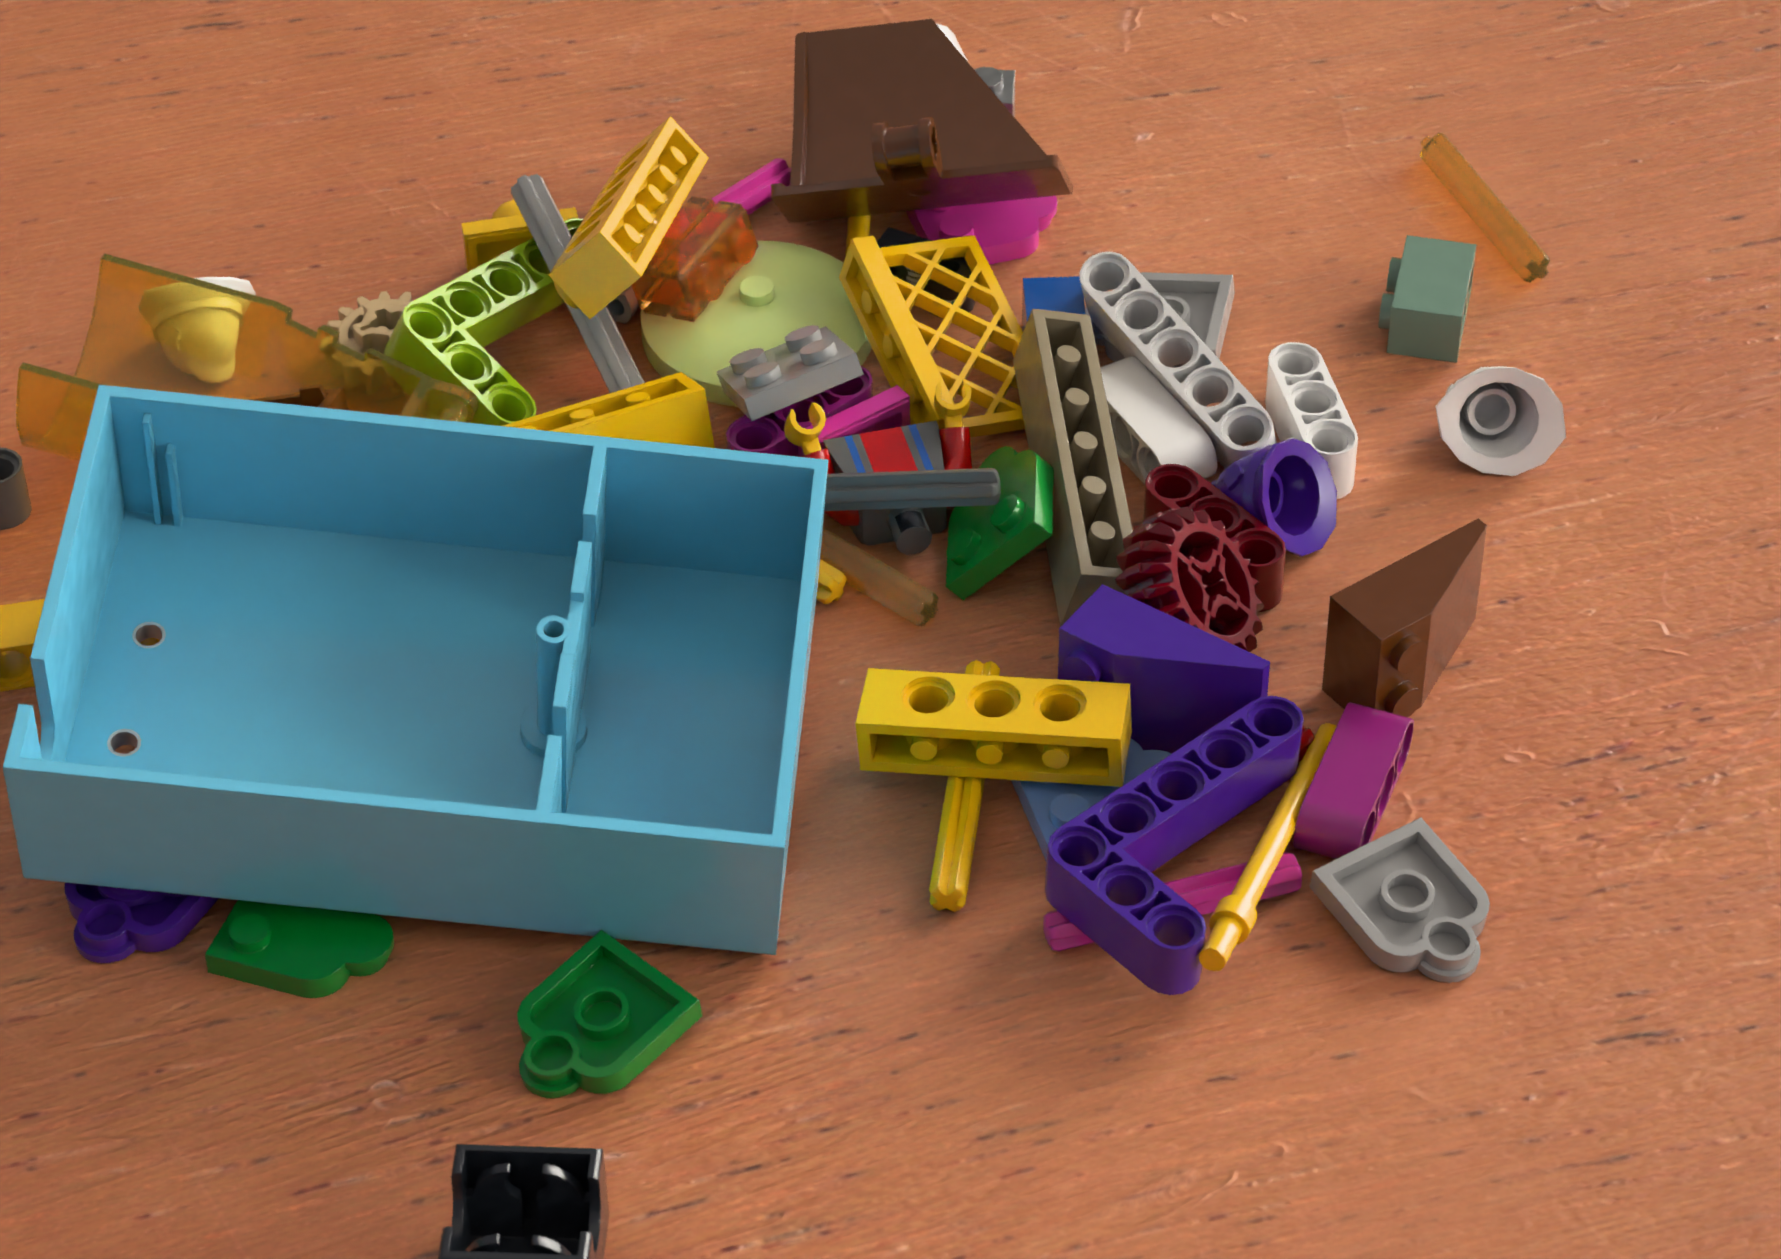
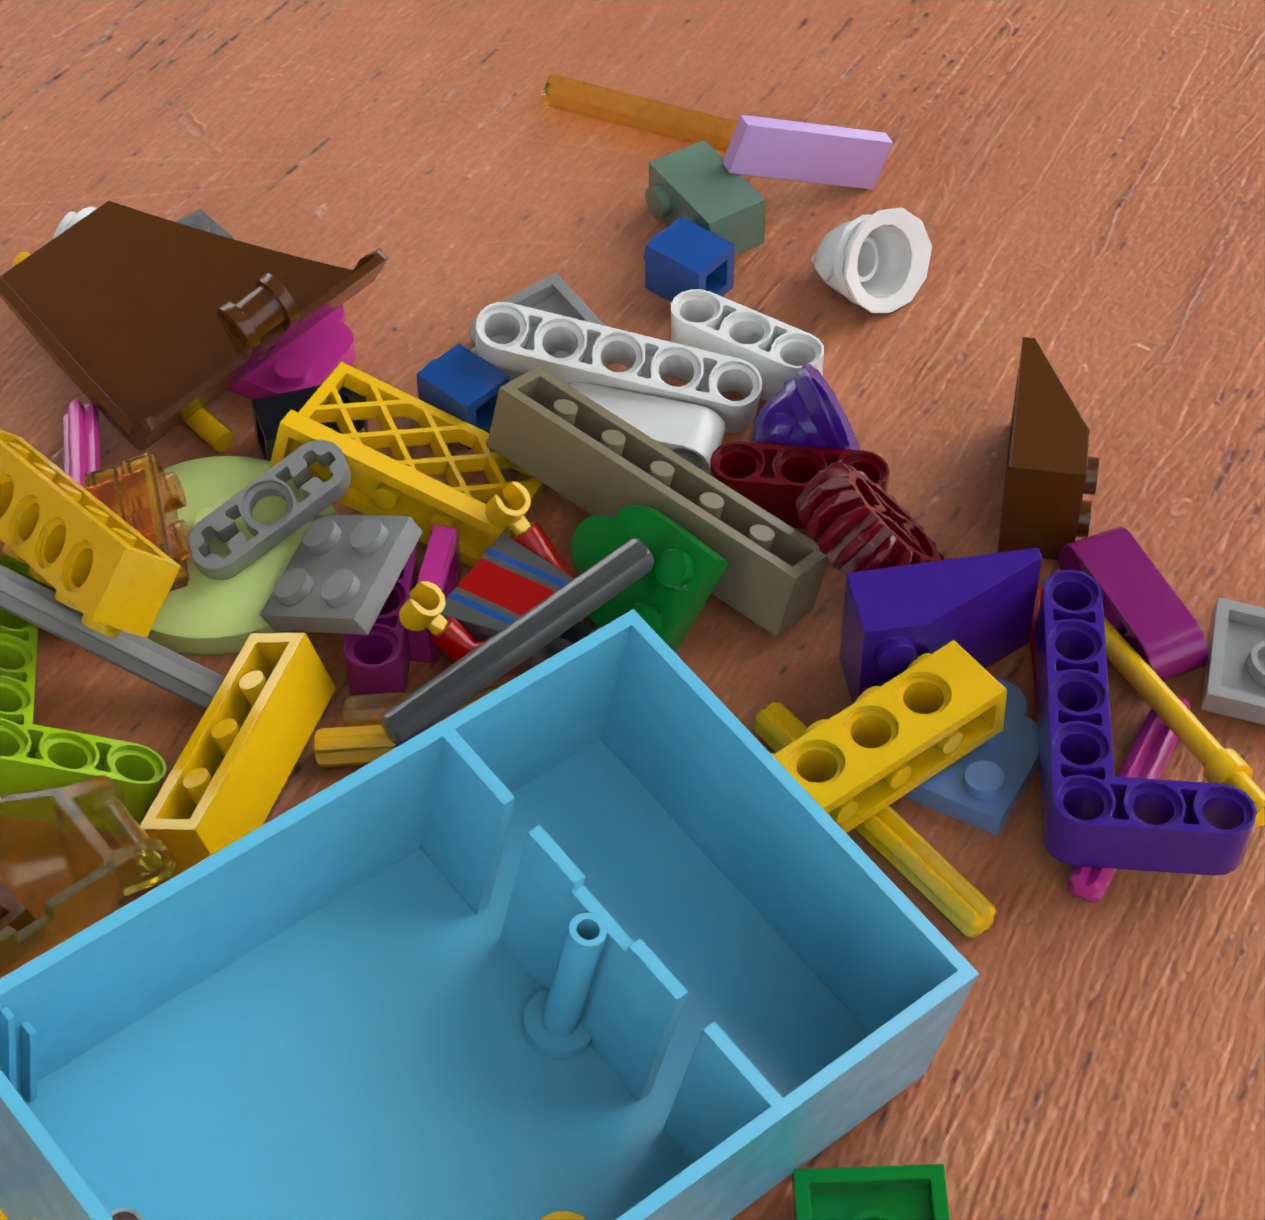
camera: 45 degrees left, 5 degrees up
none -> light grey beam [187,440,351,580]
none -> blue brick [644,216,735,302]
none -> lavender tile [722,114,893,190]

